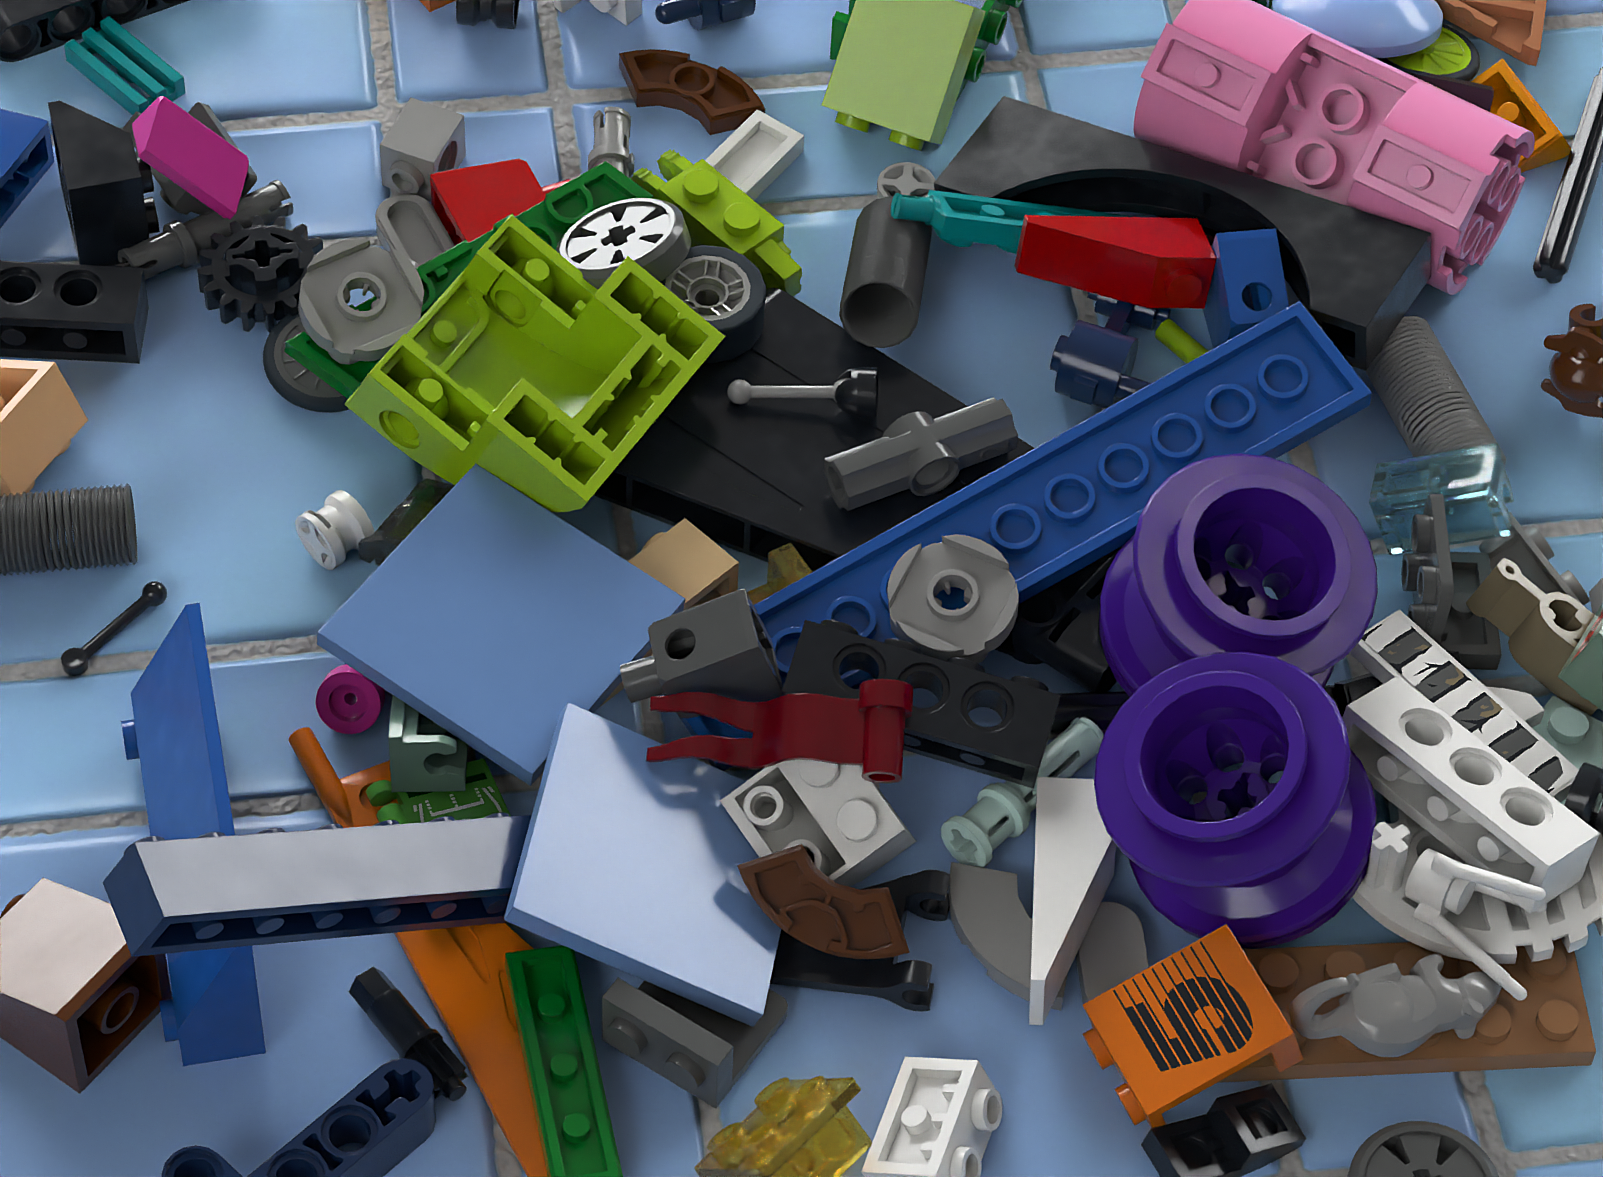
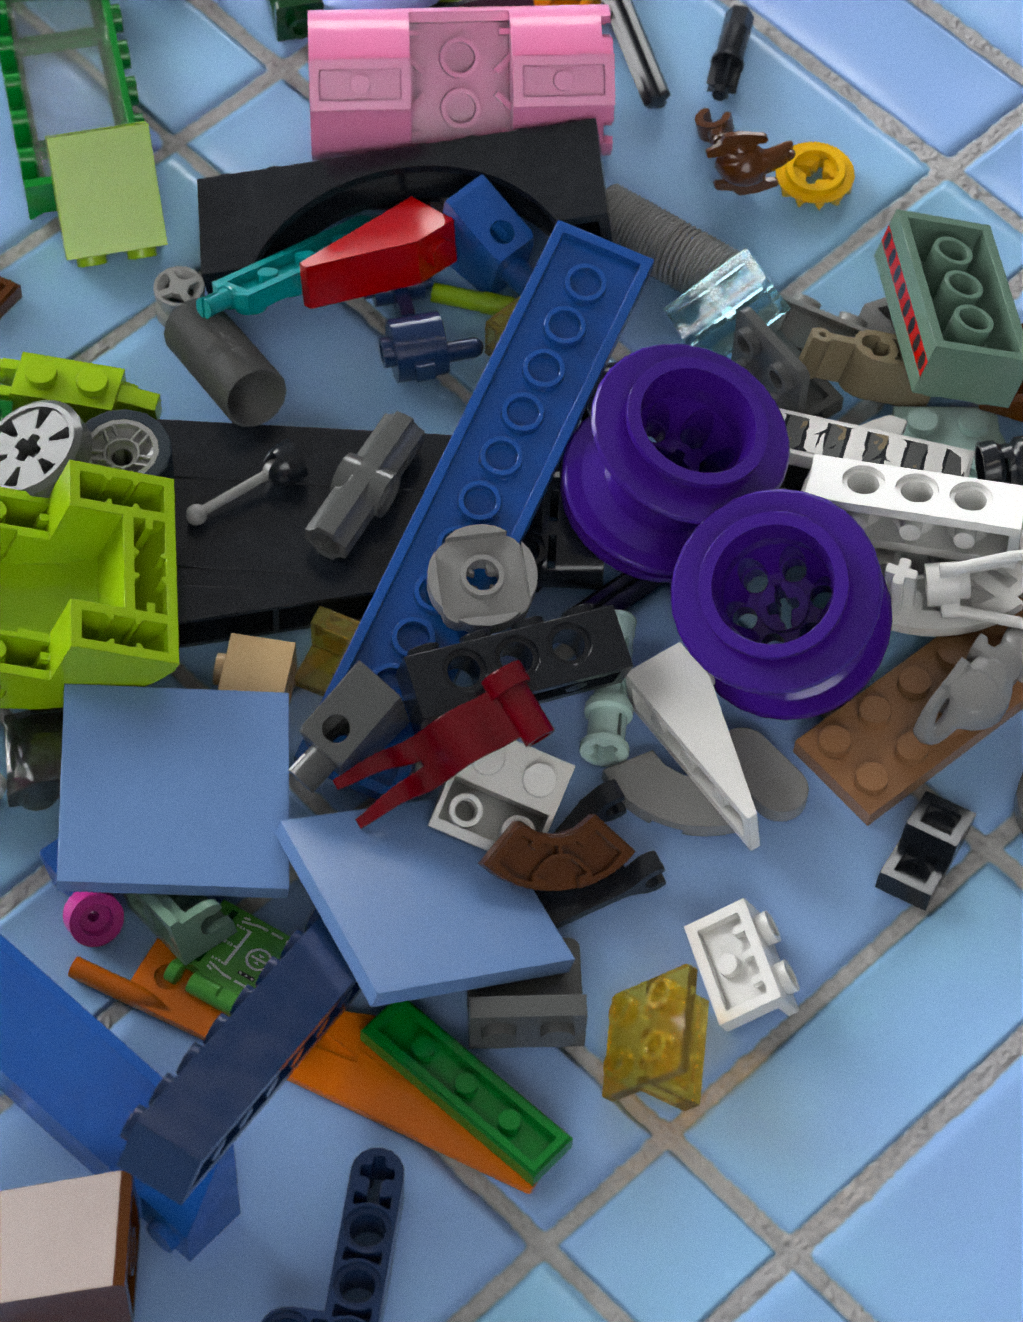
camera: 35 degrees left, 5 degrees up
black piece [349,967,468,1101] -> none
white tile [705,109,804,200] -> none
orange panel [1082,924,1303,1128] -> none

